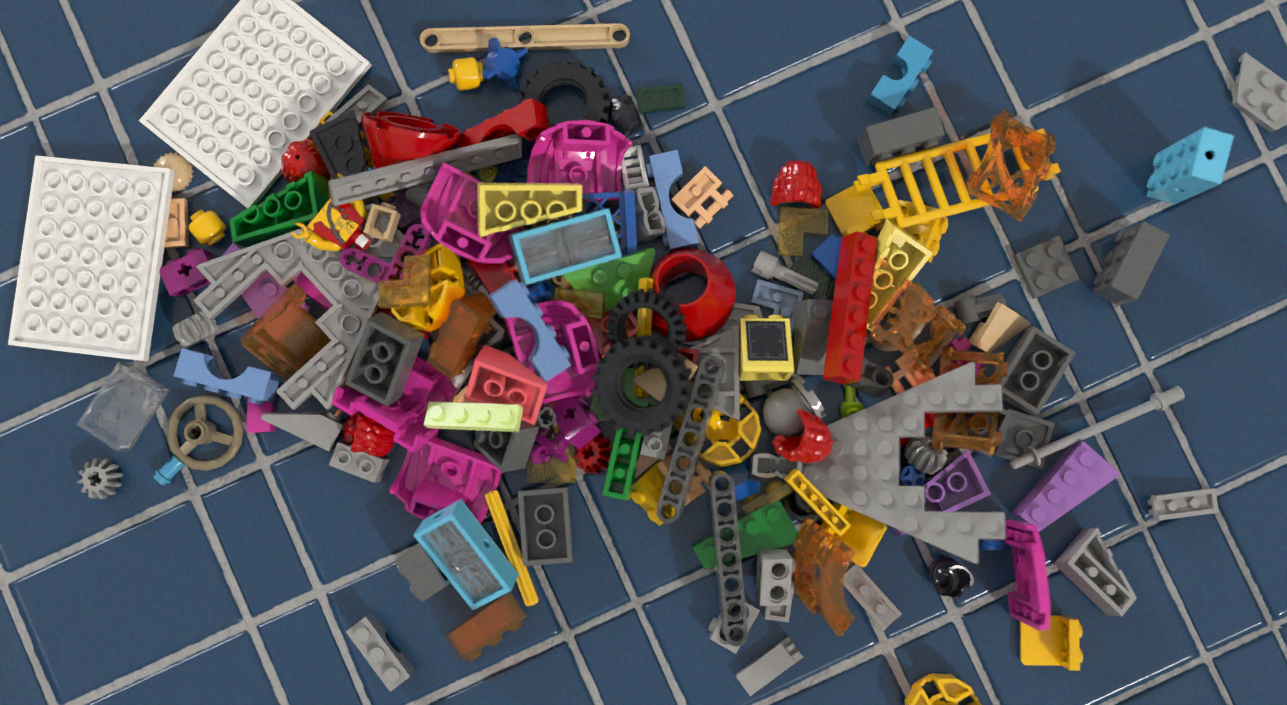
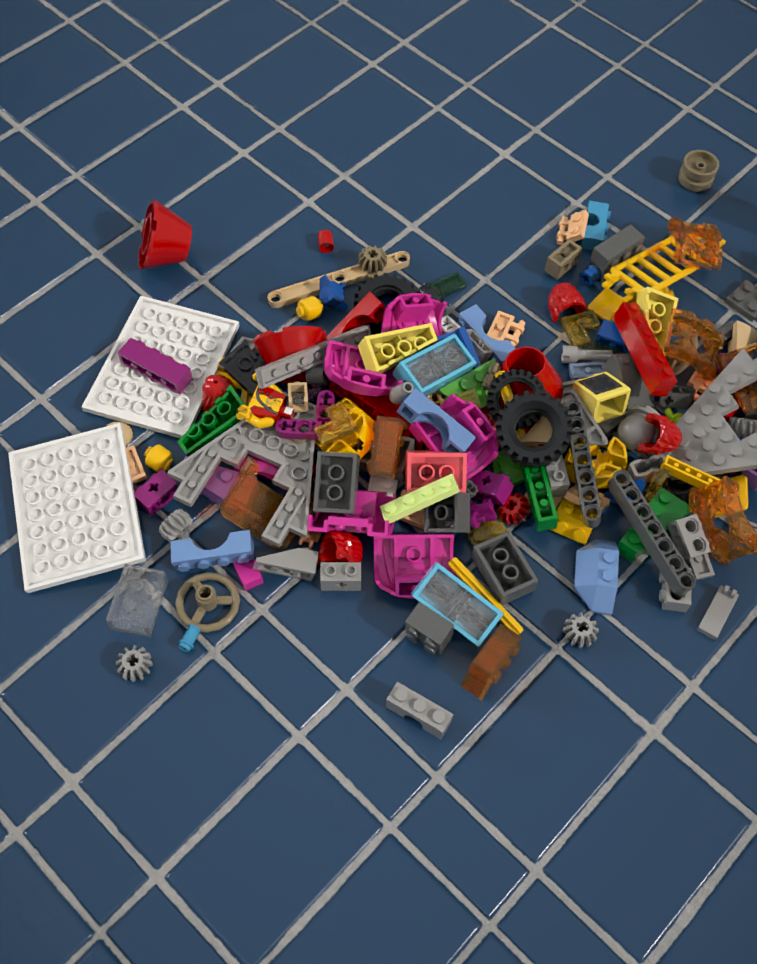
camera: 25 degrees left, 25 degrees down
none -> magenta brick [117,338,193,395]
none -> dark tan gear [358,245,387,274]
none -> light grey cone [389,382,413,405]
none -> dark tan piece [481,363,501,390]
none -> dark tan brick [544,239,582,280]
none -> light nougat plate [556,210,589,245]
none -> light grey gear [563,612,599,649]
none -> medium blue wedge [574,539,619,615]
none -> blue wheel [579,264,601,286]
none -> dark tan wheel [678,150,719,192]

